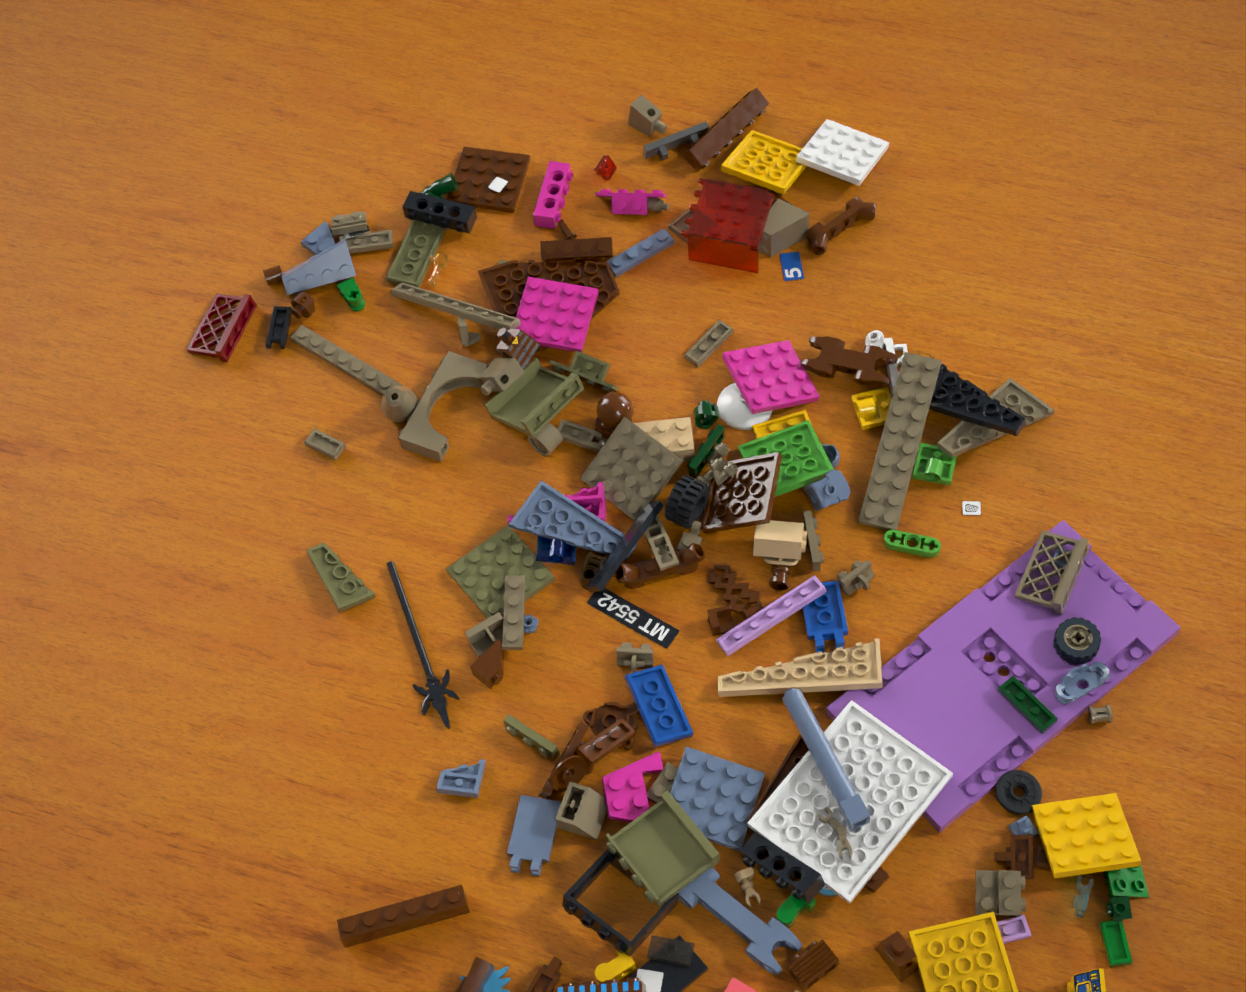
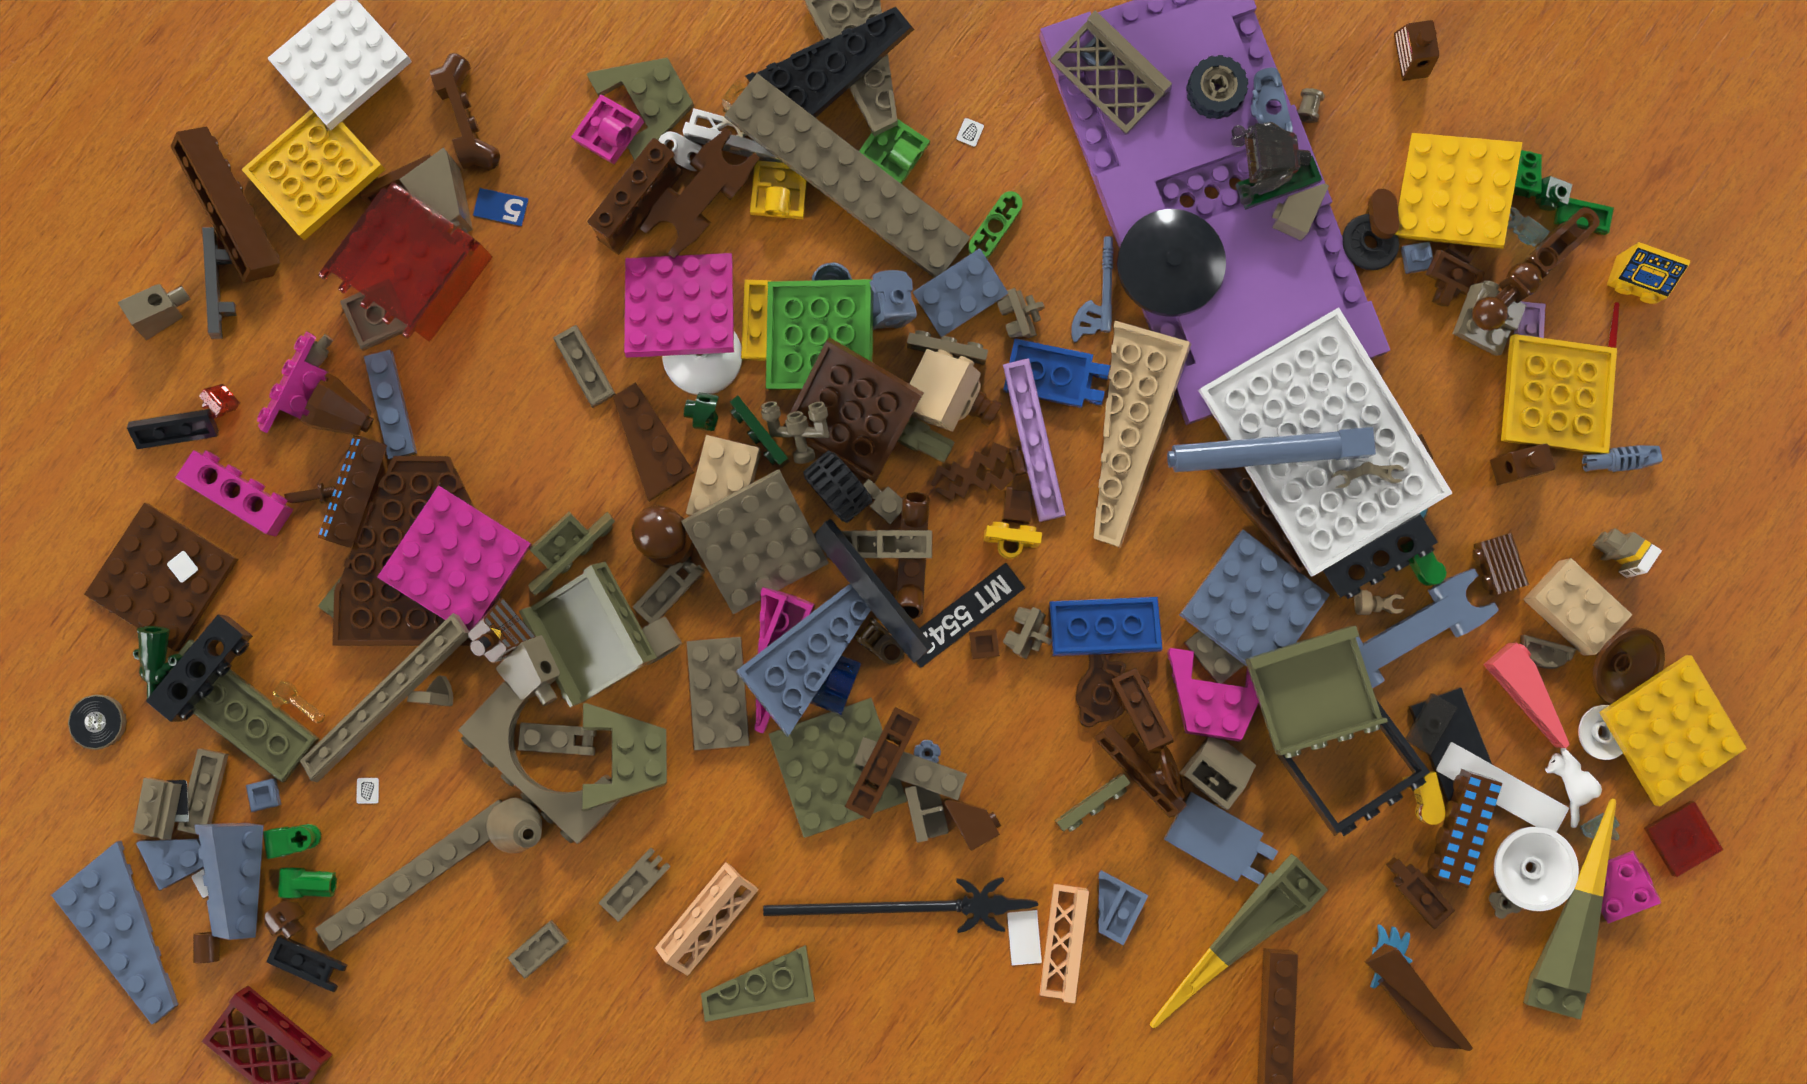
camera: 80 degrees left, 25 degrees up
none -> sand blue wing [51,841,179,1025]
none -> black tile [68,695,127,750]
none -> black plate [127,409,219,449]
none -> sand blue tile [246,778,281,812]
none -> green piece [278,868,337,898]
none -> reddish brown cone [300,373,374,436]
none -> white sticker [357,778,379,804]
none -> dark tan plate [518,723,597,755]
none -> dark pink plate [571,95,644,164]
none -> olive wing [582,703,667,811]
none -> olive wing [587,58,694,160]
none -> reddish brown fence [587,138,683,255]
none -> dark tan hinge [599,848,671,922]
none -> reddish brown wing [613,382,695,502]
none -> light nougat fence [655,862,759,976]
none -> dark tan plate [687,637,750,750]
none -> reddish brown hinge [845,707,920,820]
none -> olive piece [898,417,955,463]
none -> sand blue plate [912,248,1008,337]
none -> reddish brown plate [969,629,1000,660]
none -> yellow plate [983,522,1042,559]
none -> white sticker [1007,910,1042,965]
none -> light nougat fence [1040,884,1089,1003]
none -> sand blue piece [1072,236,1113,342]
none -> black dish [1117,209,1226,317]
none -> olive plate [1150,854,1328,1028]
none -> clear smoke torso [1231,122,1311,205]
none -> dark tan slope [1272,183,1329,241]
none -> reddish brown tile [1368,189,1400,239]
none -> reddish brown torso [1394,20,1439,81]
none -> reddish brown piece [1472,207,1600,331]

